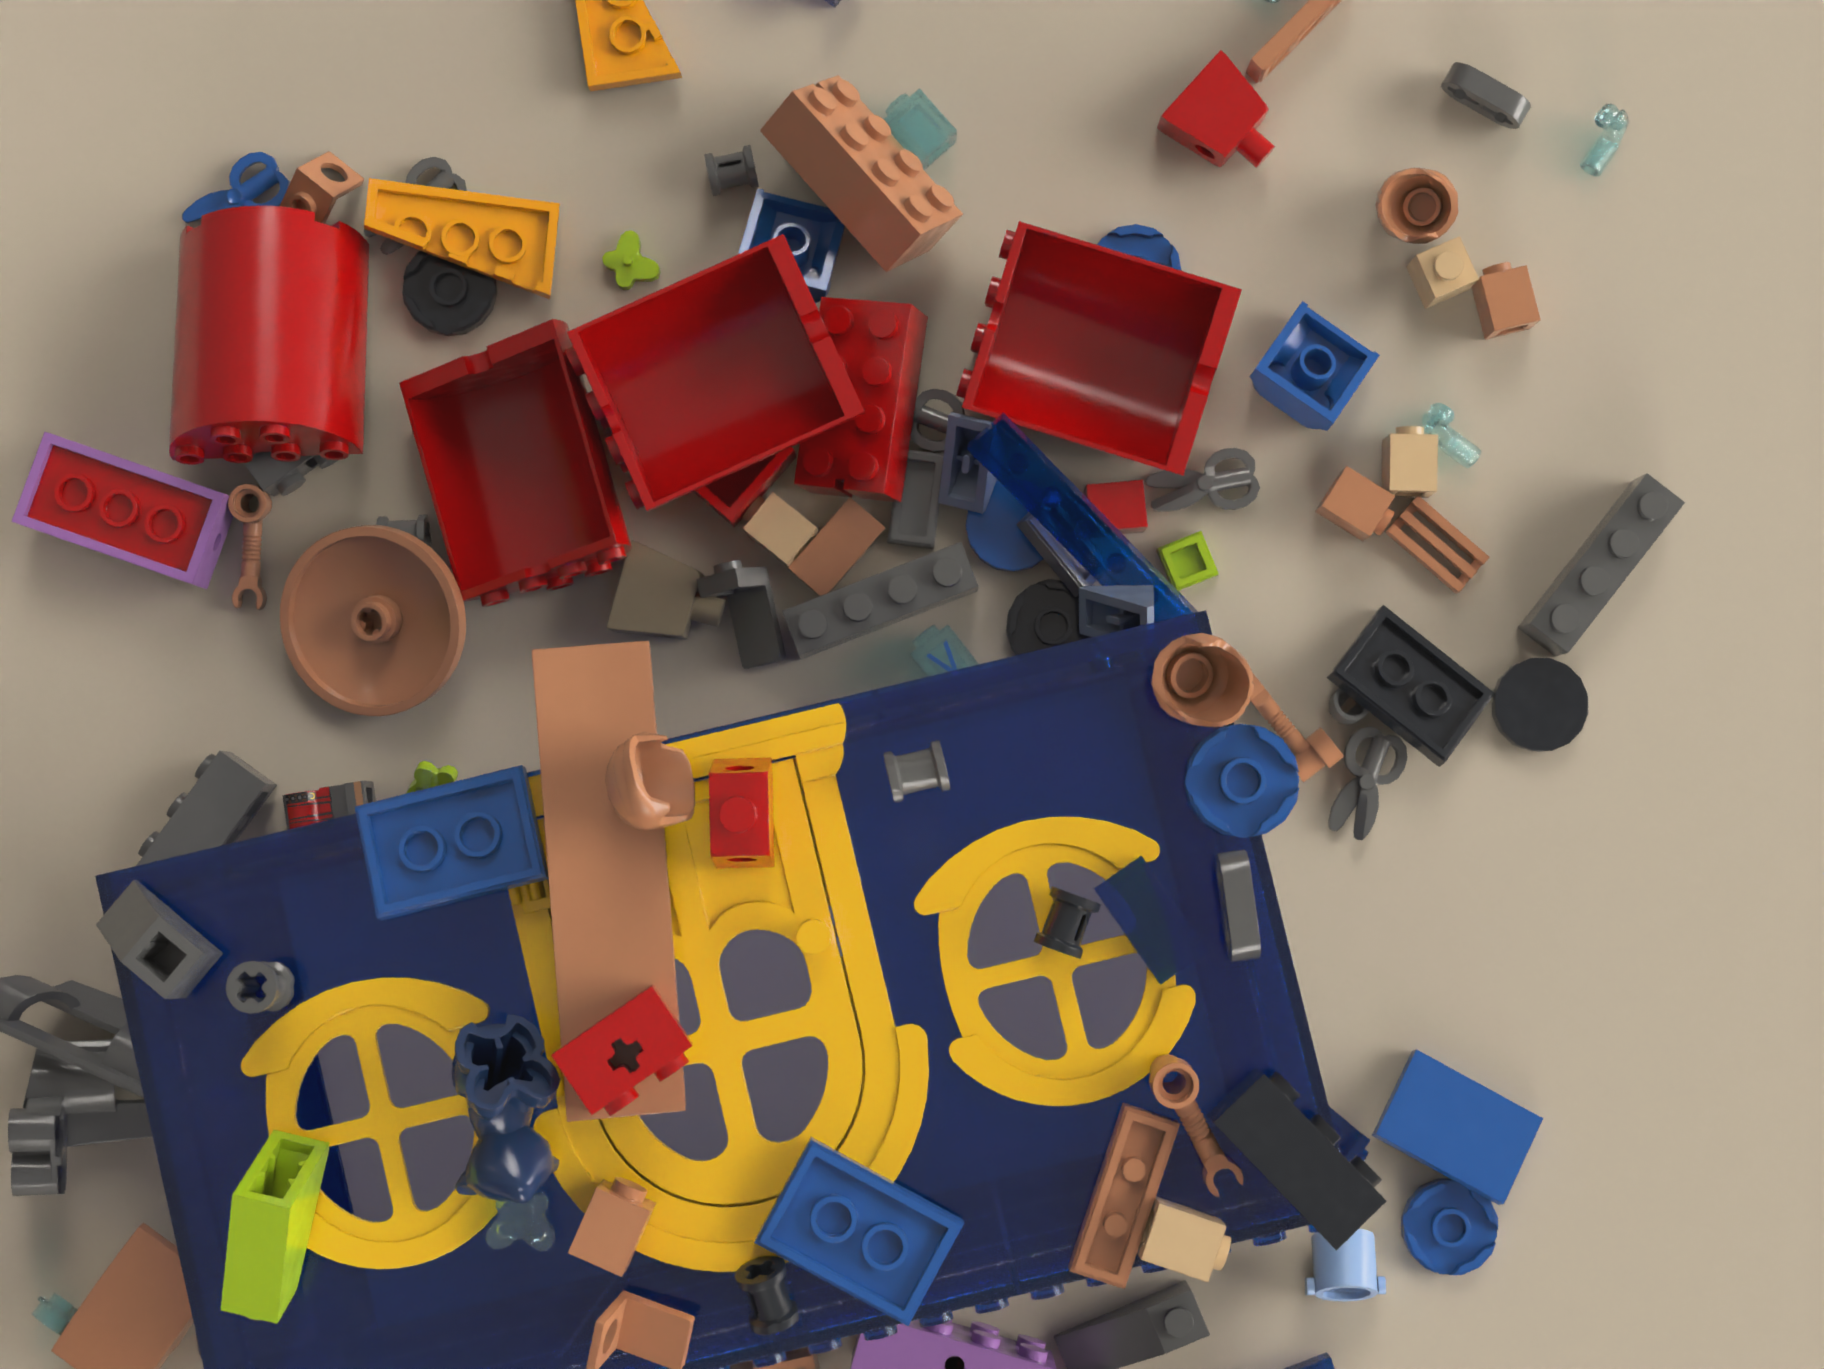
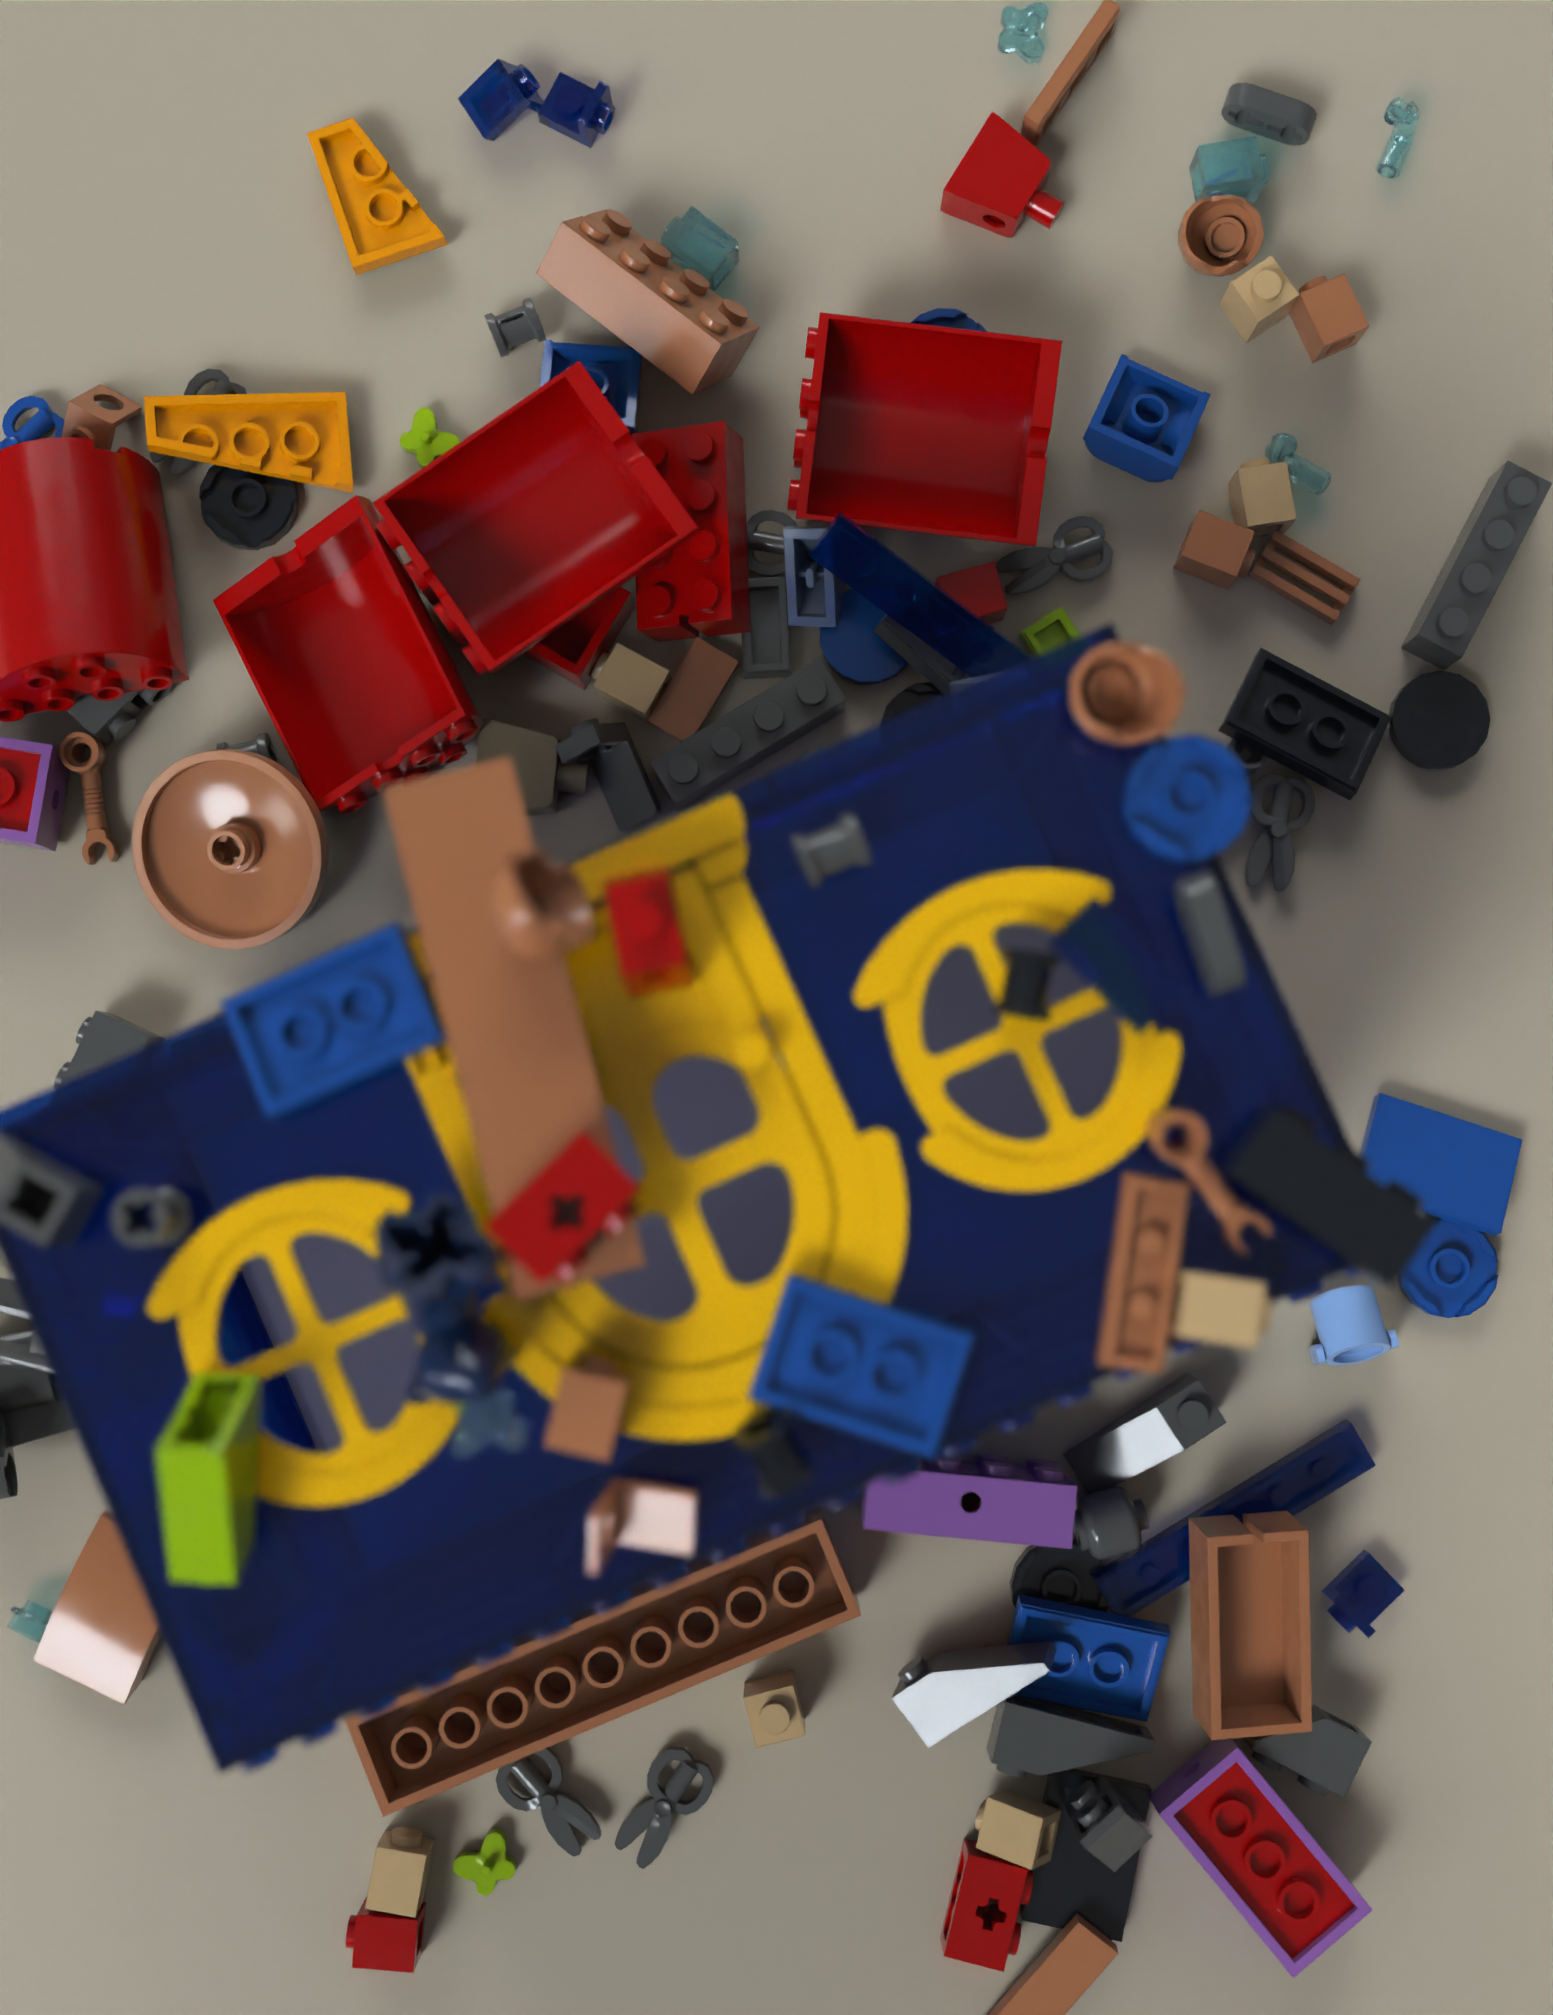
camera: 10 degrees left, 0 degrees up
none -> clear light blue brick [1189,136,1269,205]

